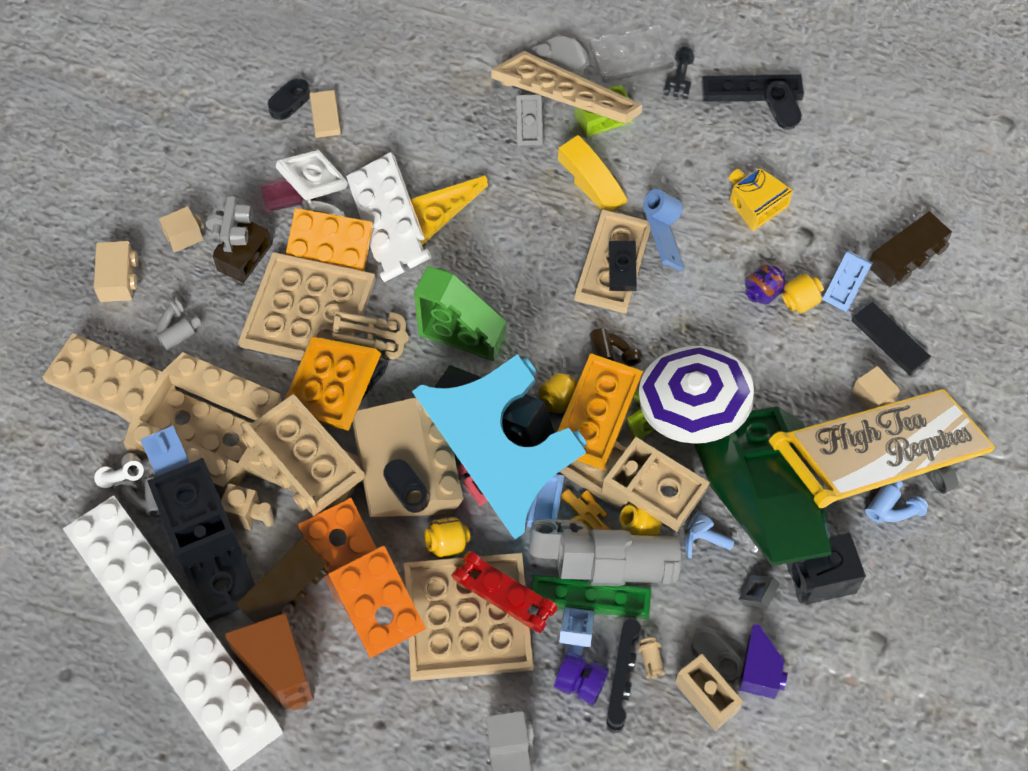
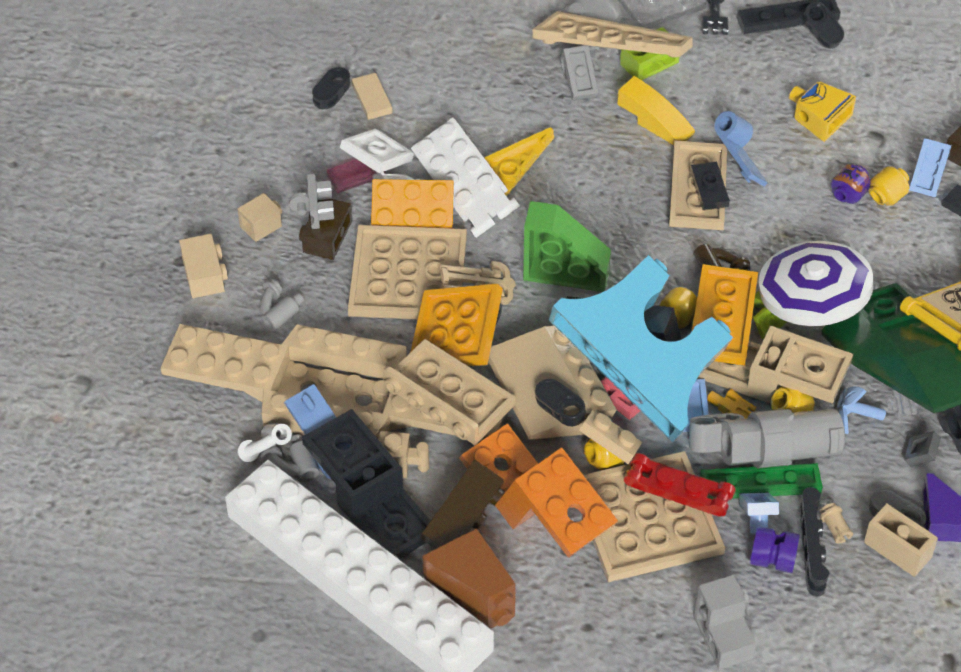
camera: 10 degrees left, 10 degrees down
none -> tan plate [579,409,642,464]

